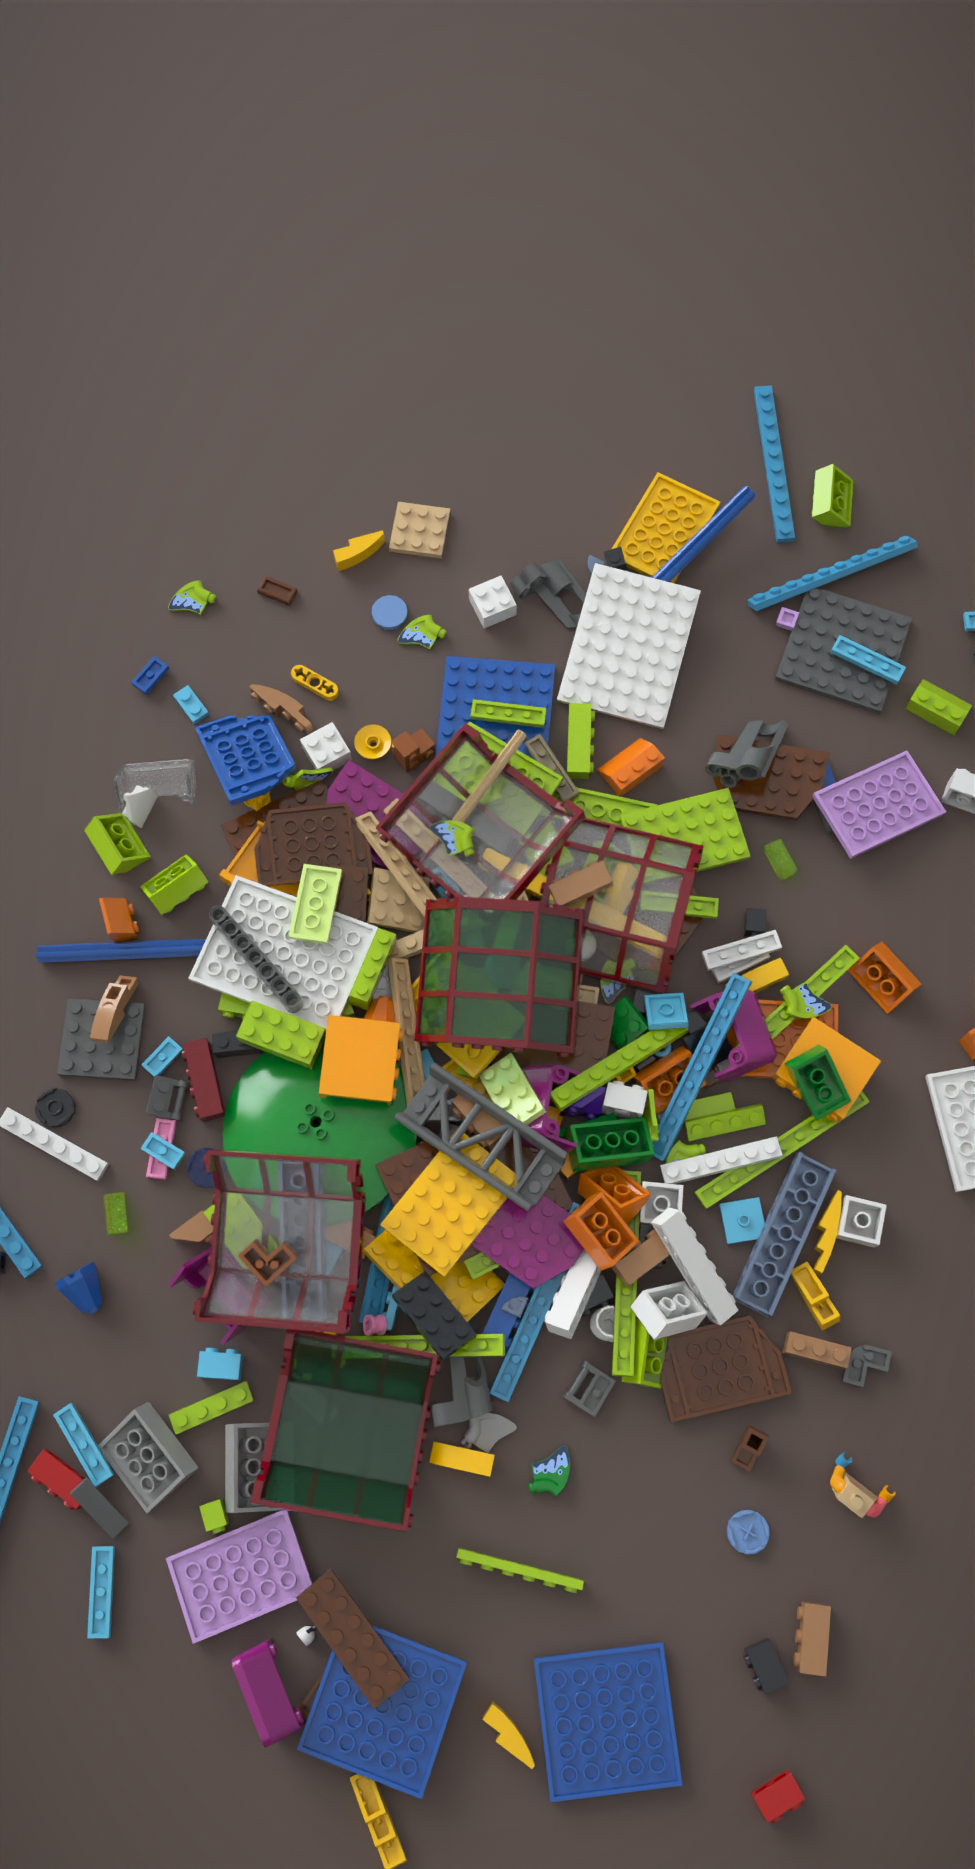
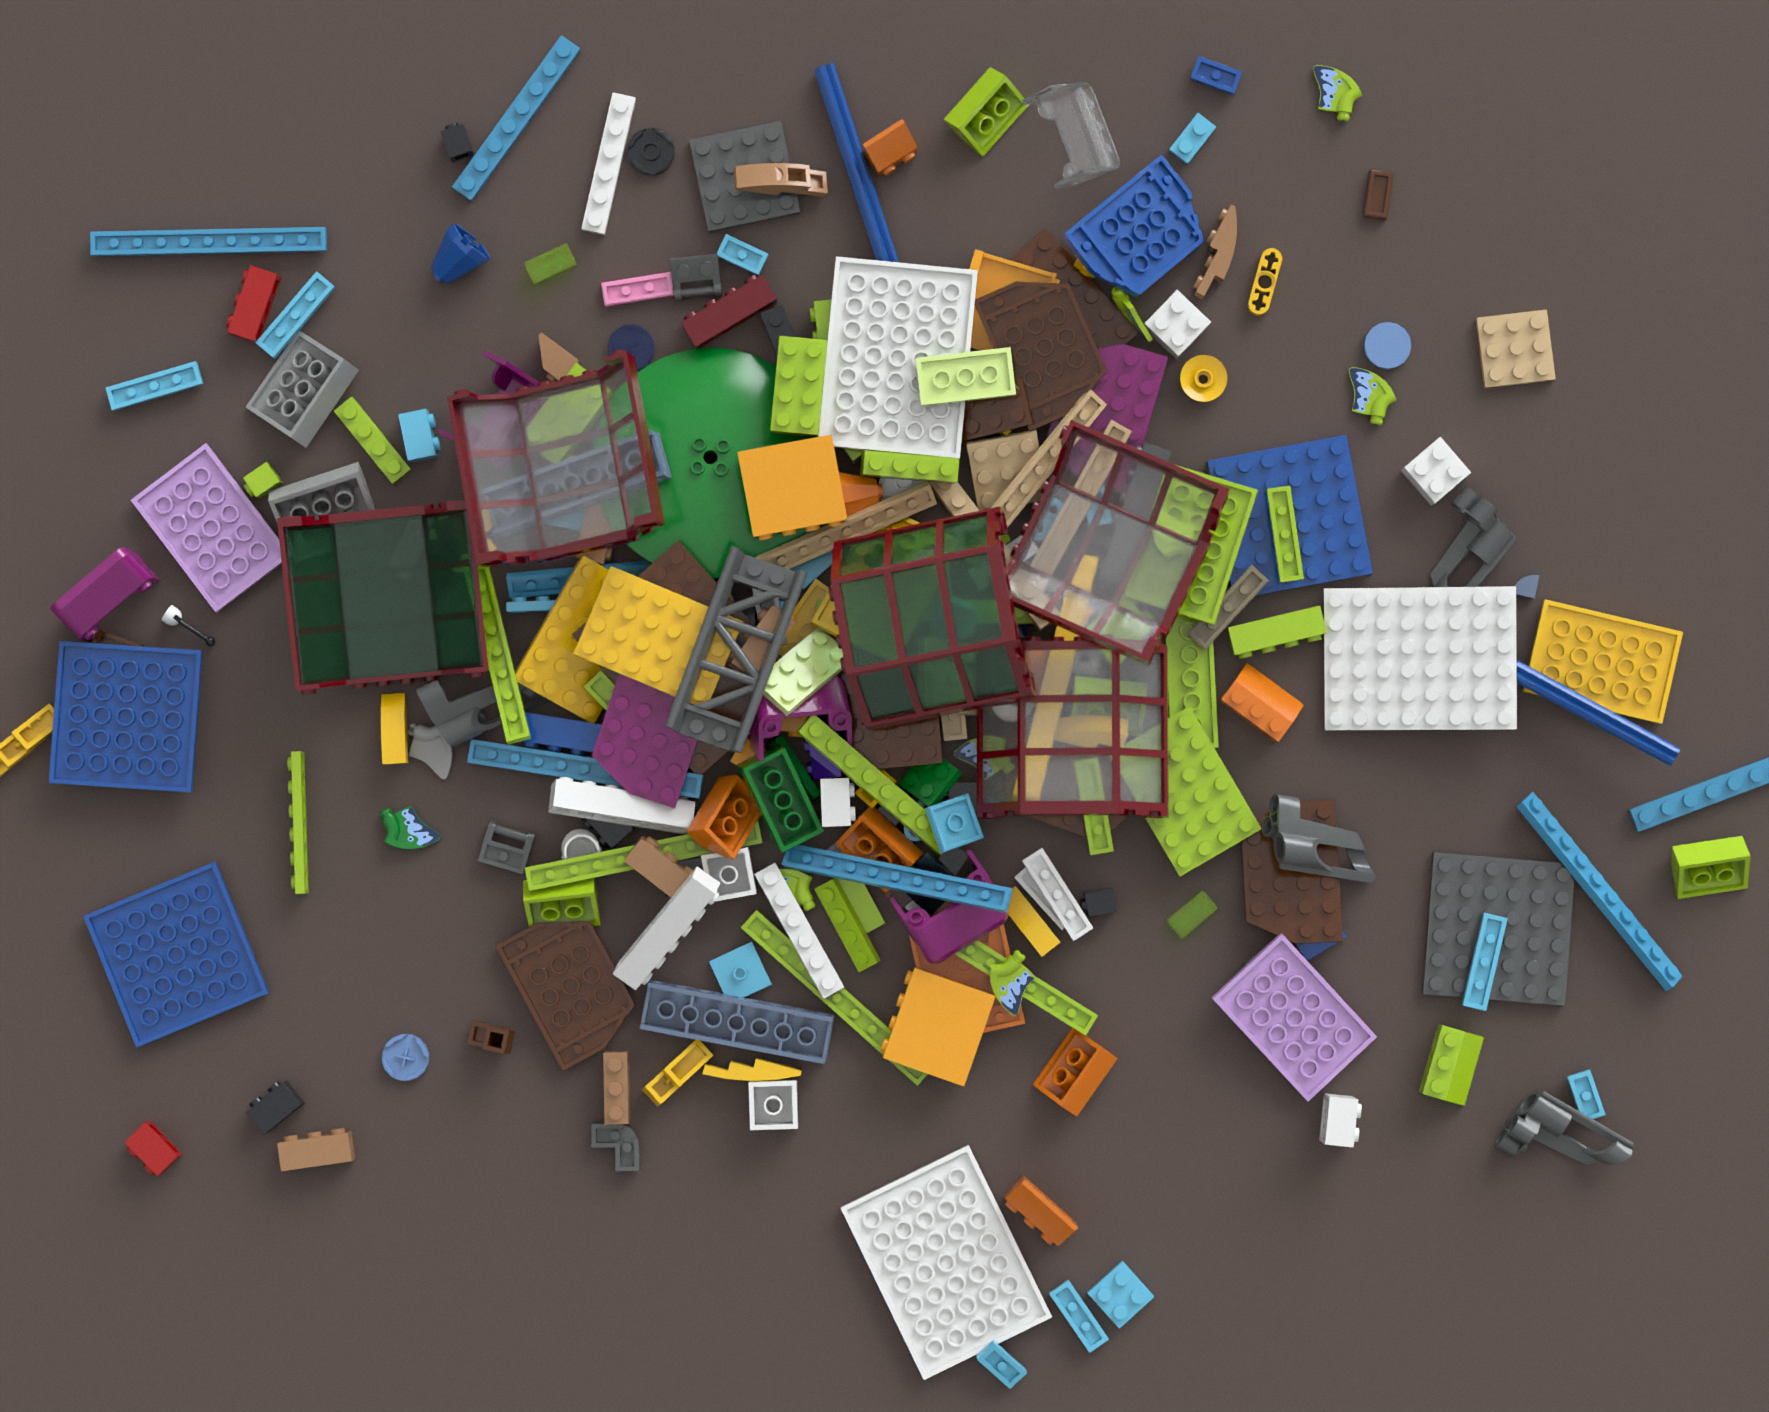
camera: 75 degrees right, 15 degrees up
dark grey tile [70,1477,129,1539] -> none
white slope [122,785,158,828] -> none
lime slope [140,854,208,915] -> none
medium azure plate [140,1132,186,1170] -> none
dark grey beam [209,906,303,1013] -> none
dark orange brick [238,1239,300,1287] -> none
reddish brown plate [296,1569,410,1709] -> none
yellow slope [333,530,385,571] -> none
bright pink wheel [363,1315,387,1336] -> none
dark orange brick [391,728,436,772] -> none
black plate [392,1271,476,1361] -> none
lime arm [429,820,475,857] -> none
tan axle [452,730,526,823] -> none
yellow slope [483,1702,535,1769] -> none
sand blue tile [501,1297,528,1318] -> none
medium nougat brick [549,860,613,907] -> none
orange brick [563,1192,639,1271] -> none
black brick [604,547,627,570] -> none
white brick [631,1281,708,1340] -> none
lime arm [644,1089,659,1143] -> none
lavender plate [775,607,799,631] -> none
green slope [784,1045,852,1120] -> none
torso [830,1452,896,1518] -> none

